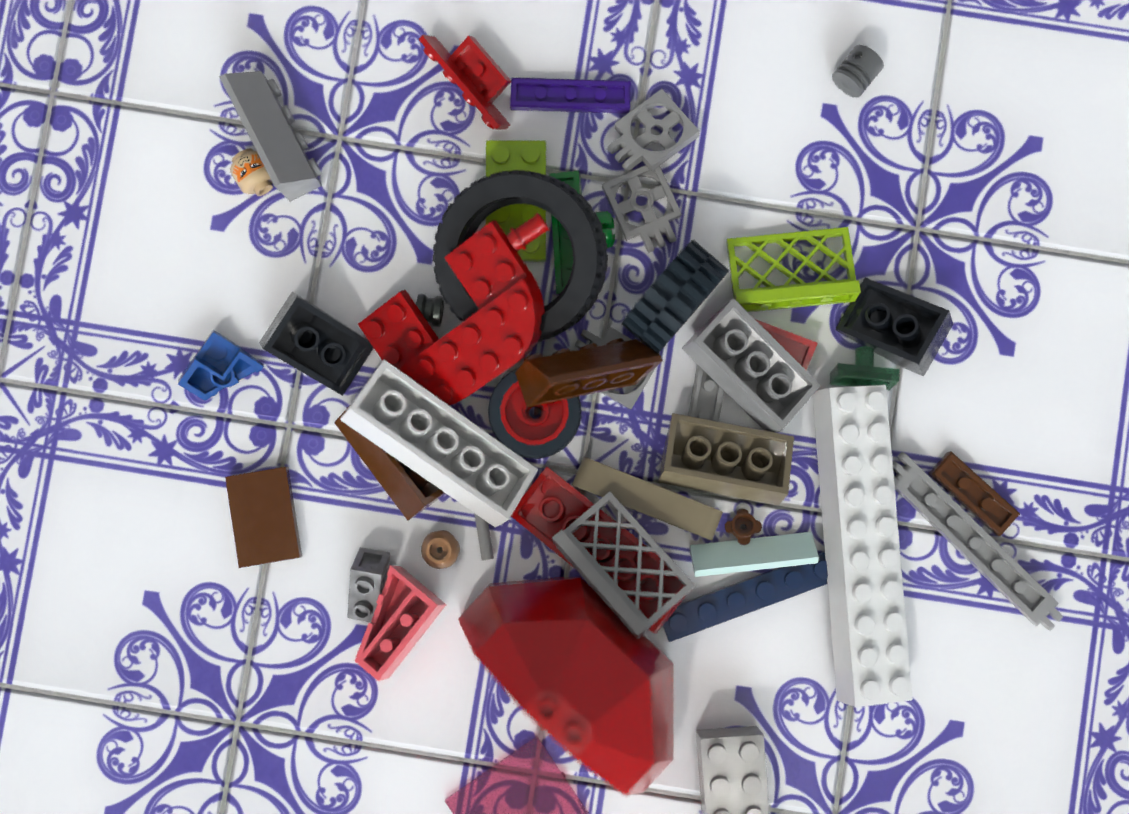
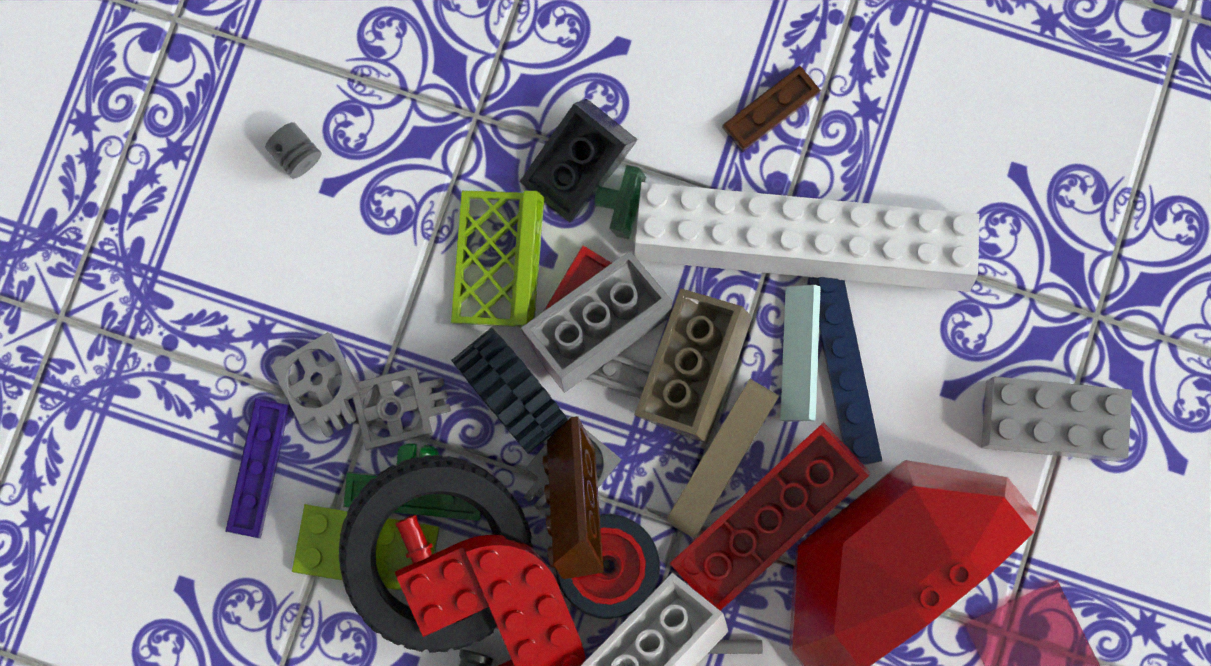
camera: 75 degrees left, 5 degrees down
red bracket [419,34,512,130] -> none
light grey fence [552,491,695,640] -> none
reddish brown plate [725,509,762,545] -> none
light grey hinge [892,452,1063,631] -> none

